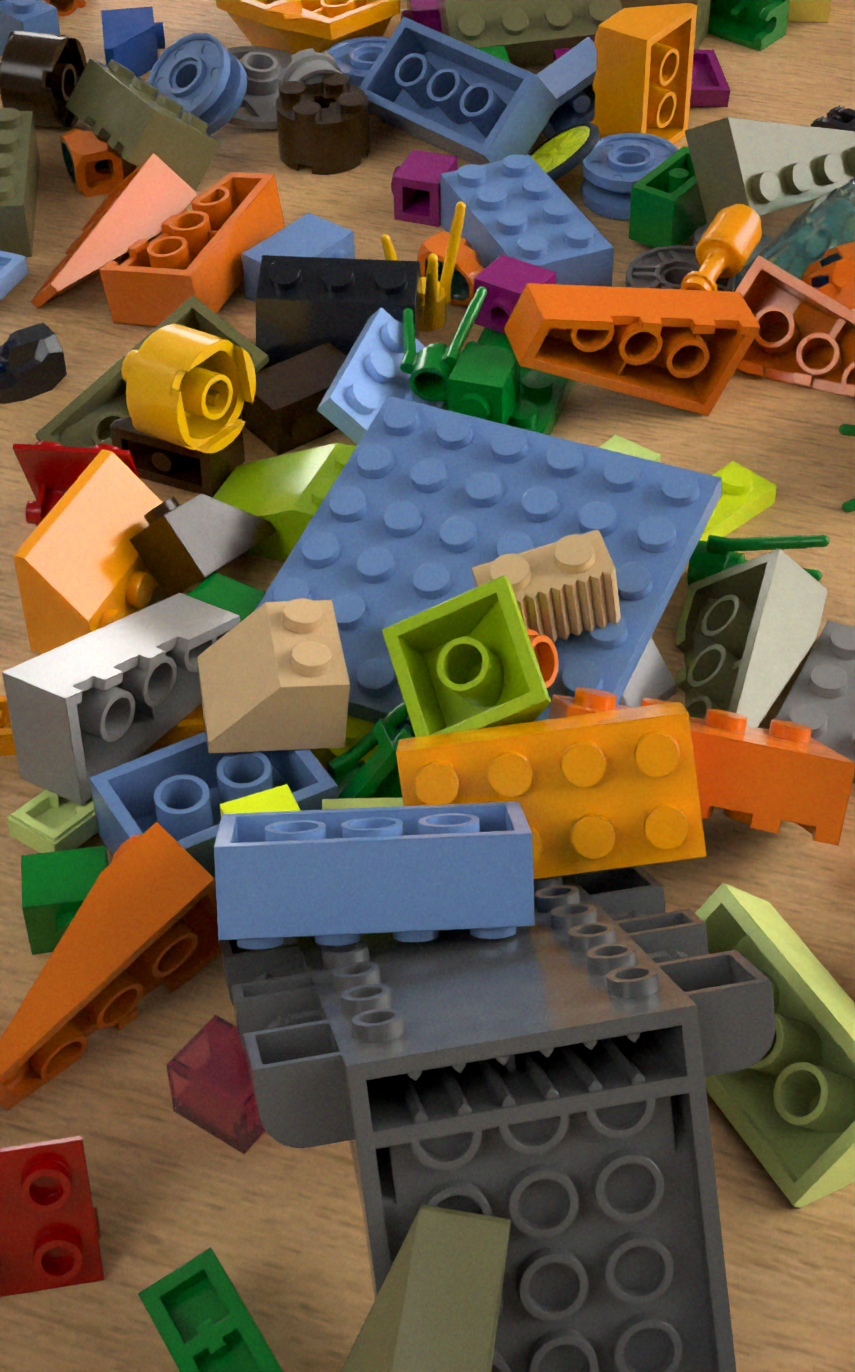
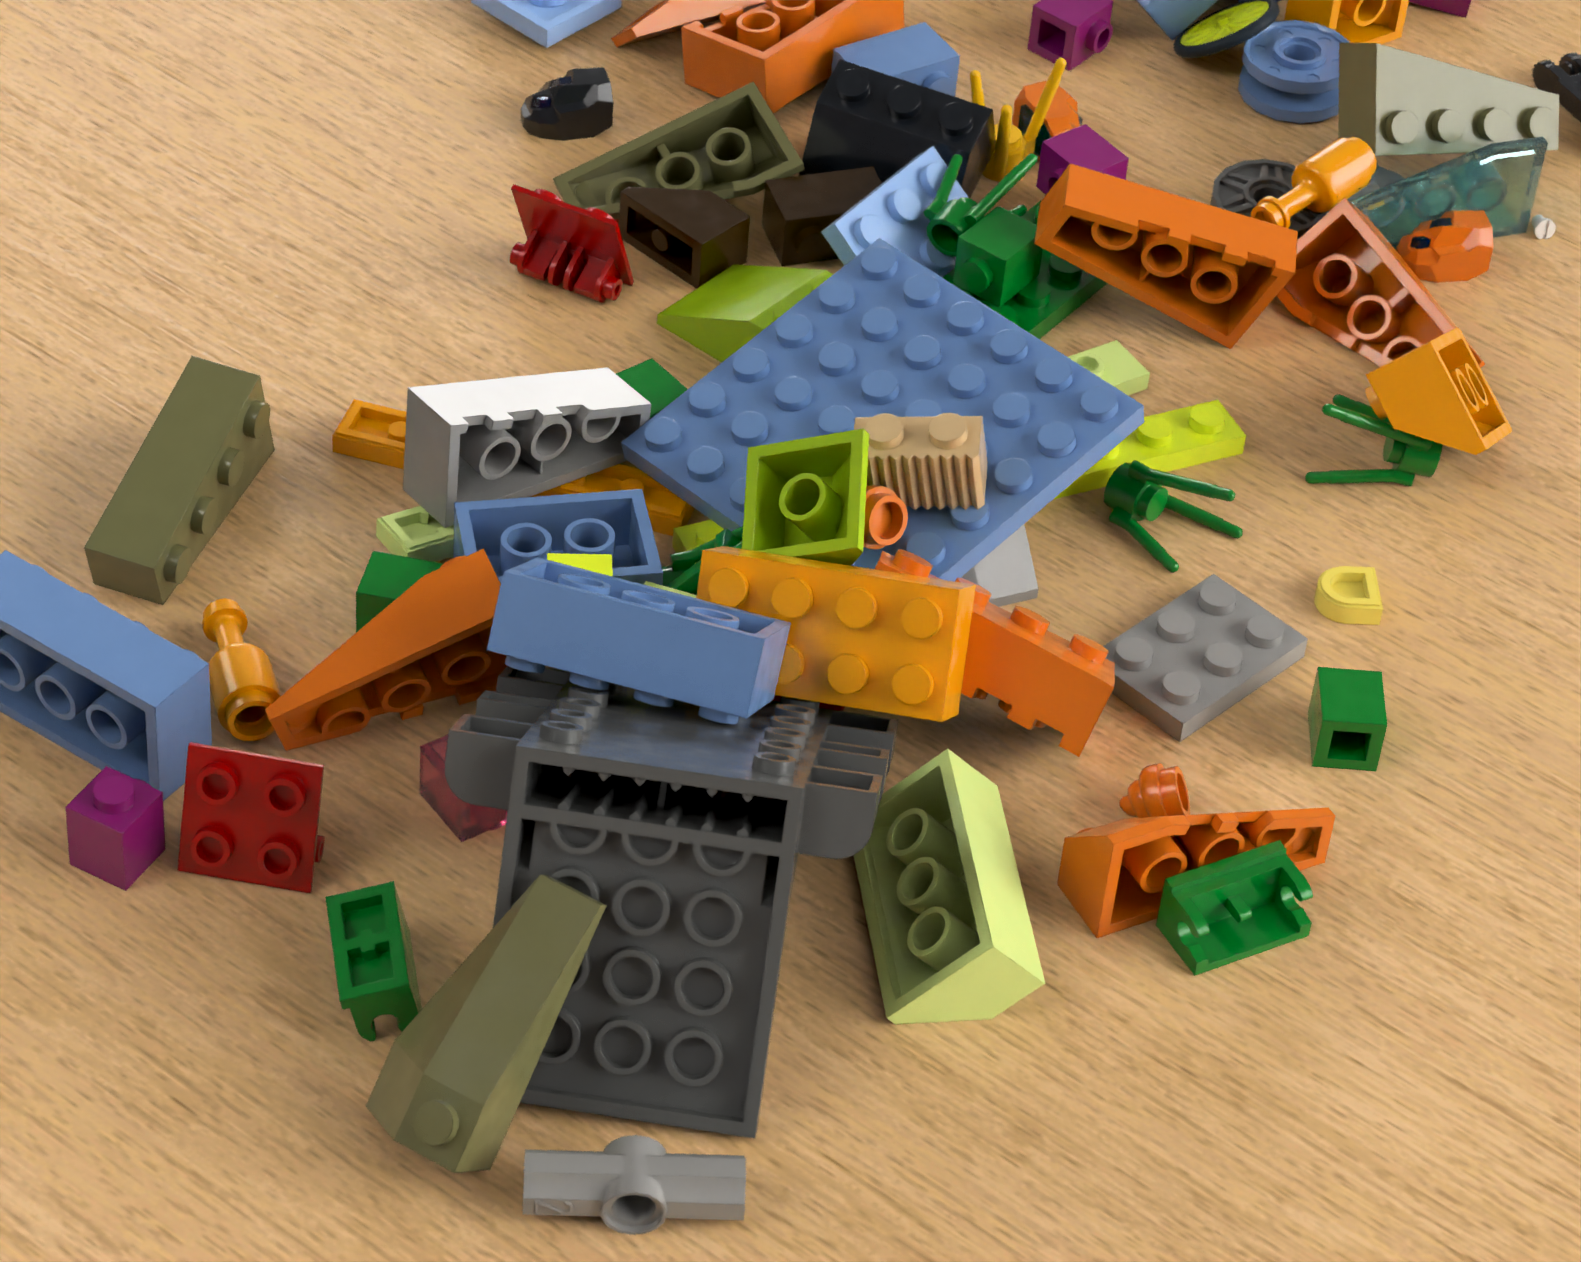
camera: 15 degrees right, 0 degrees up
light orange slope [13,449,163,653] -> none
yellow brick [121,324,256,454] -> none
dark brown slope [130,493,276,598] -> none
tan slope [197,598,350,754] -> none
medium blue brick [440,154,614,287] -> none
green brick [629,146,707,249] -> none
olive wedge [676,548,828,728] -> none

